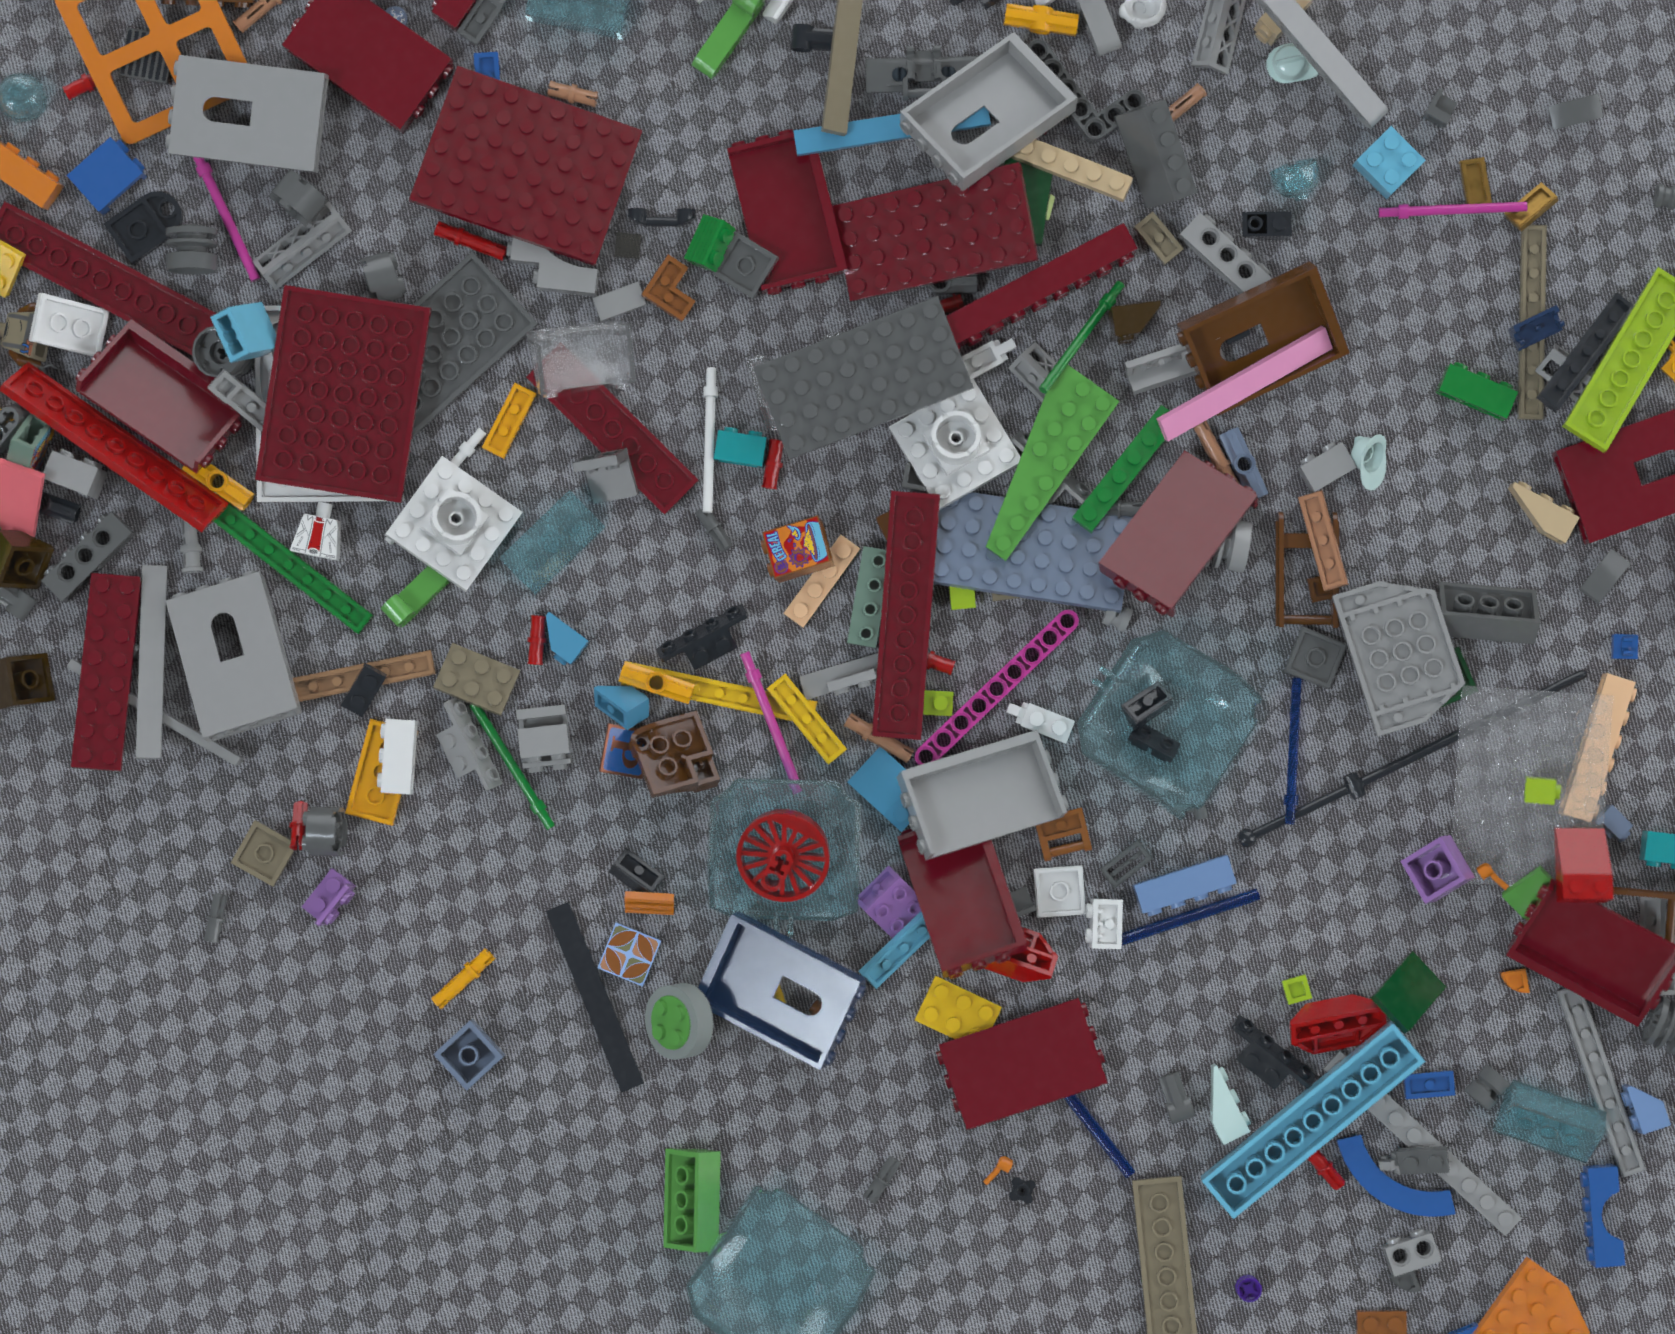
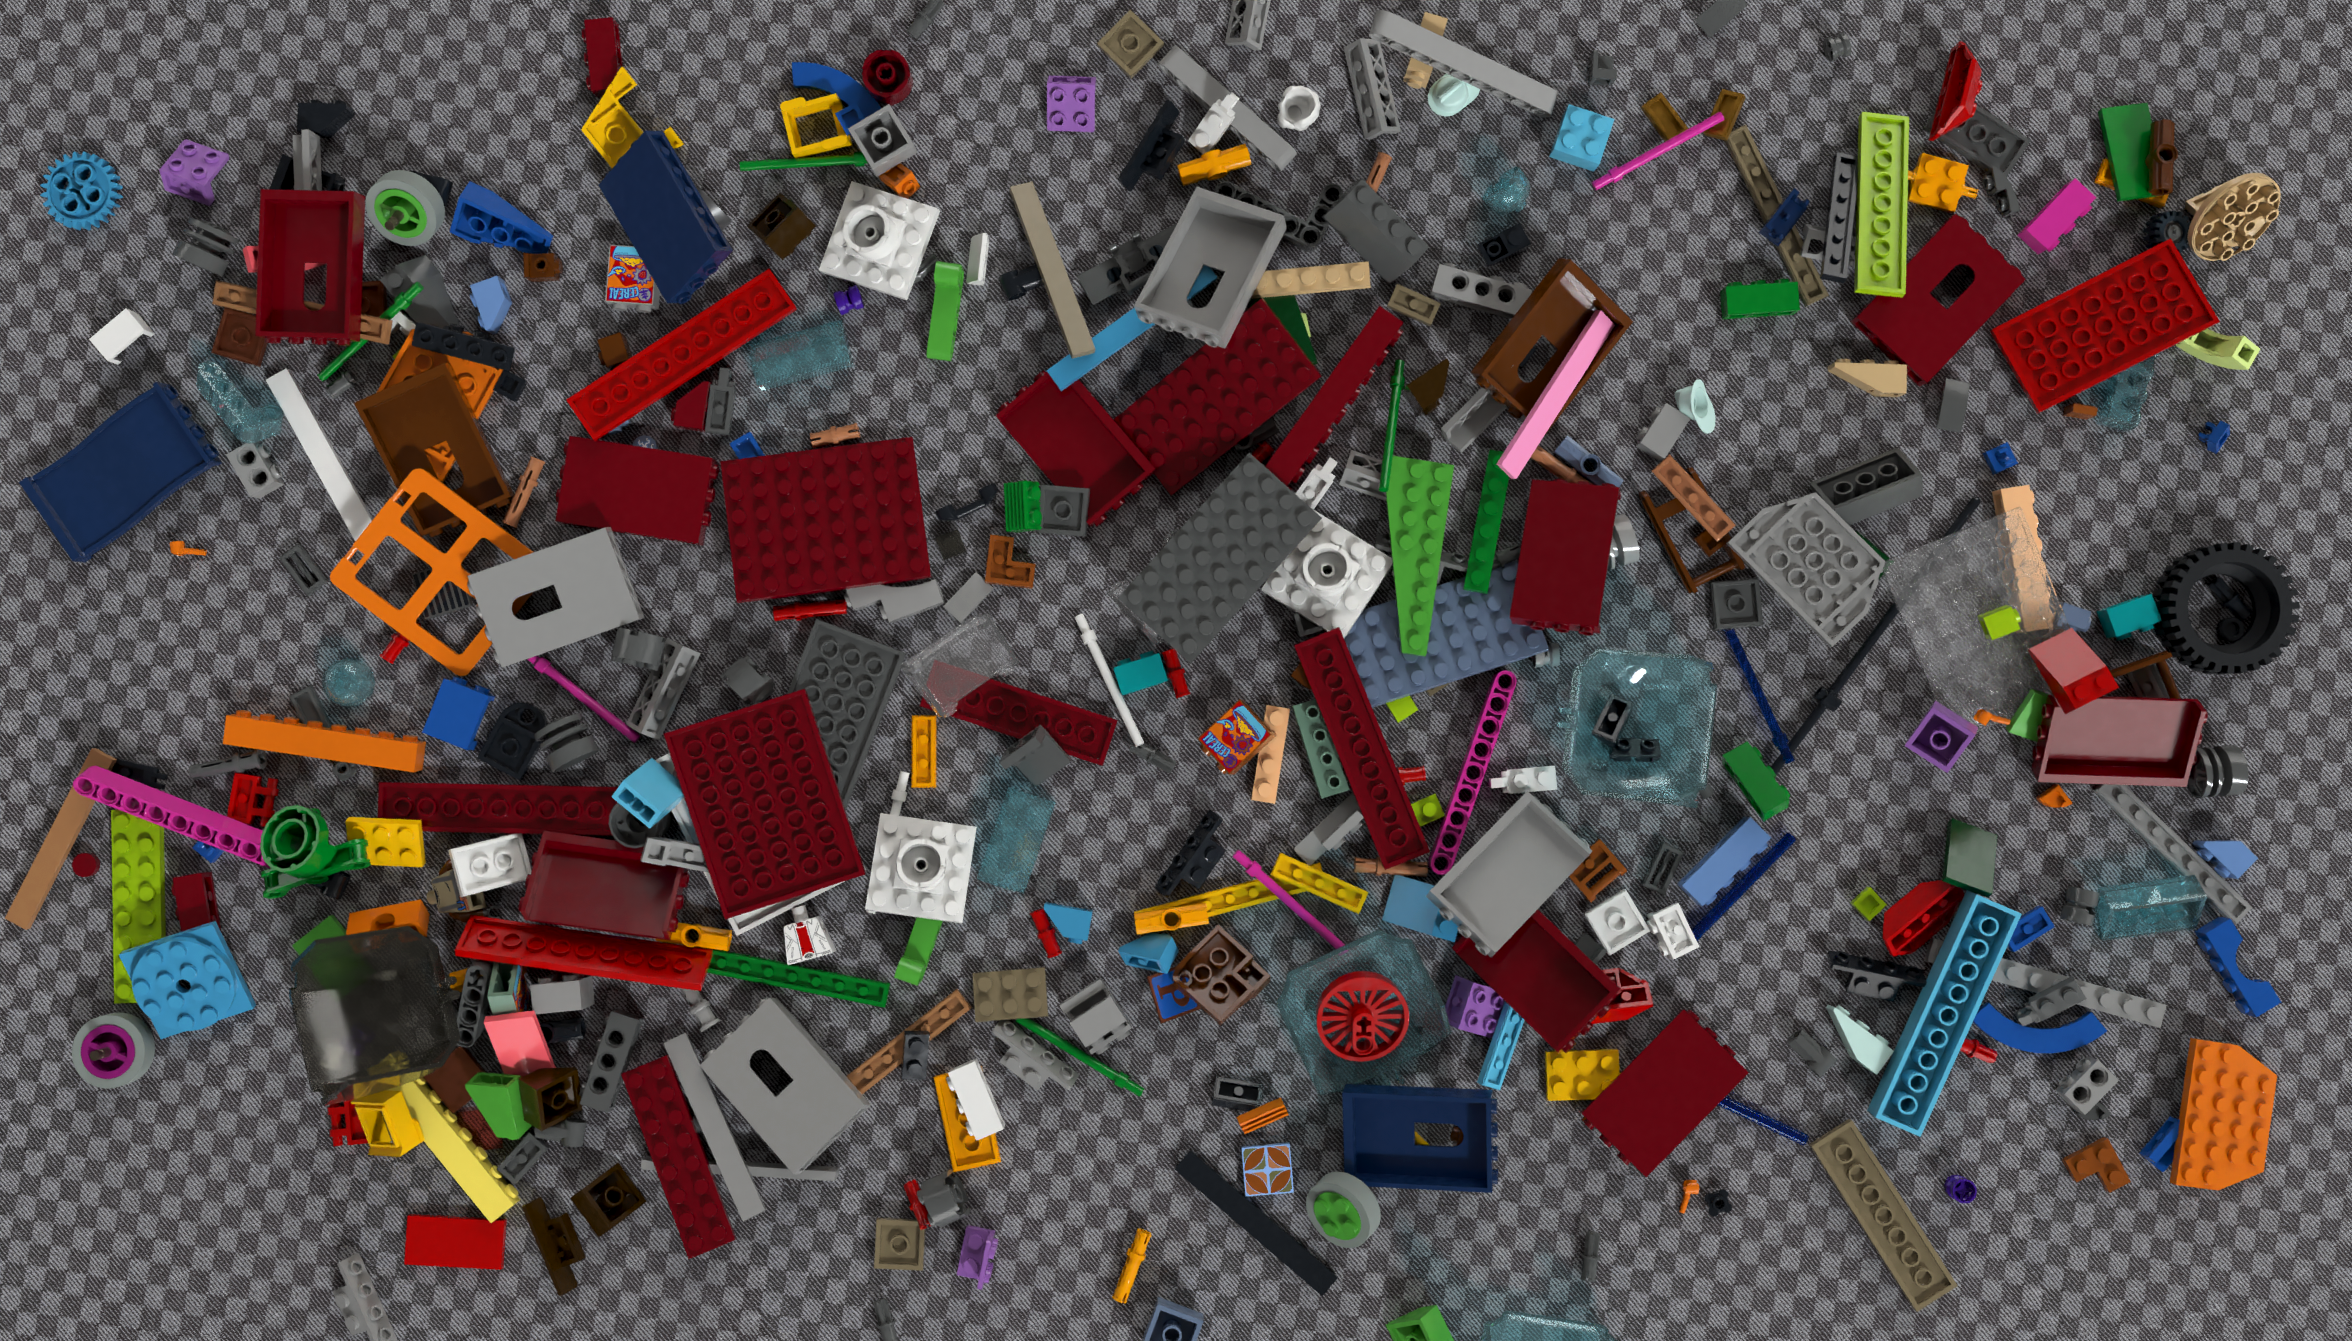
camera: 30 degrees left, 0 degrees up
none -> green brick [1722,741,1790,822]

